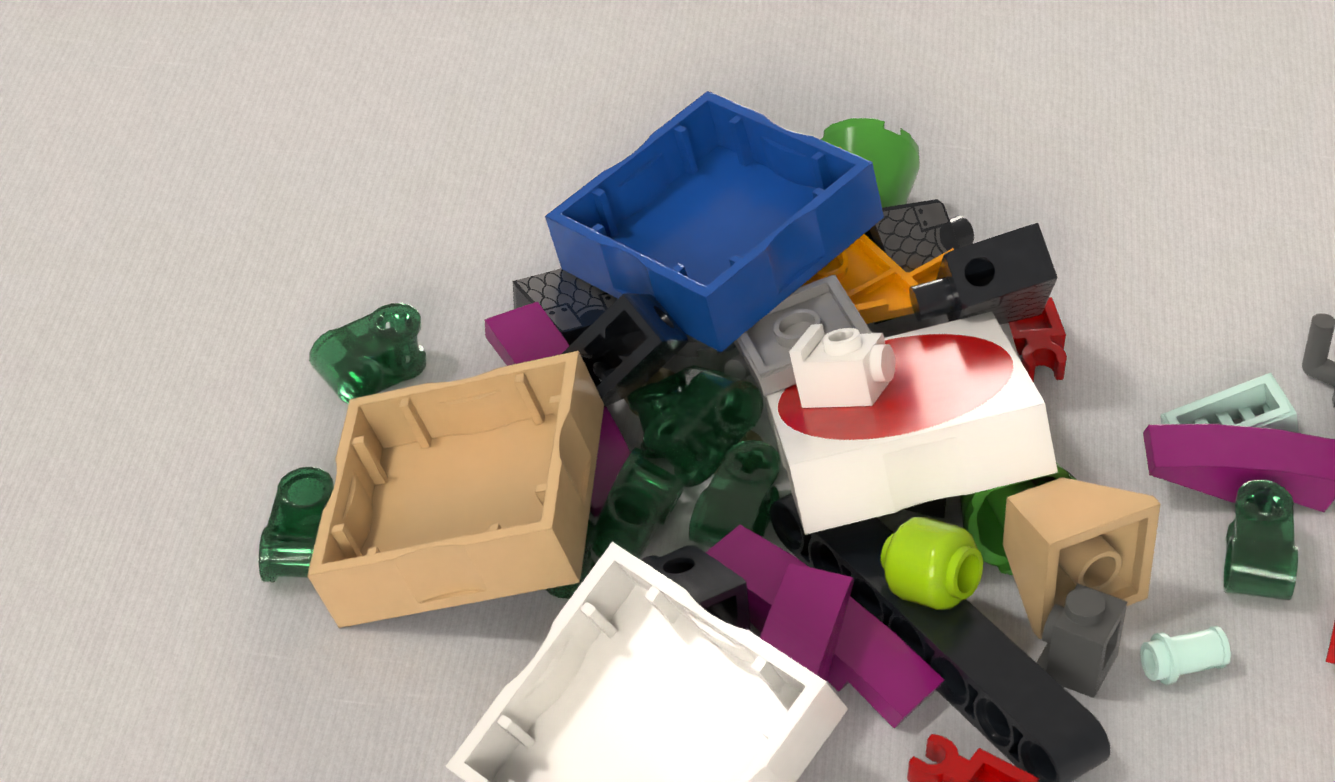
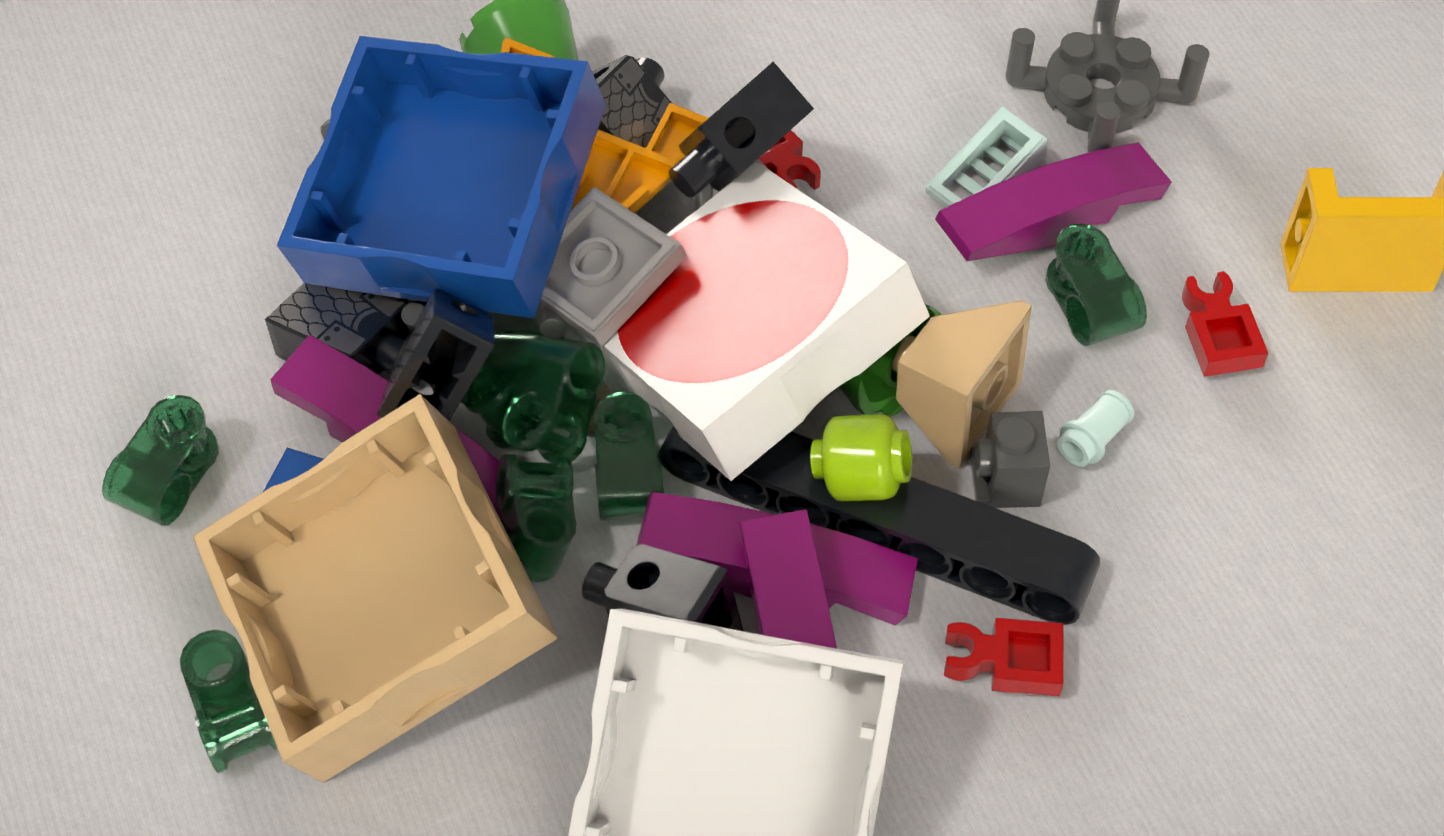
camera: 30 degrees left, 15 degrees up
white brick [789,324,895,408] -> none

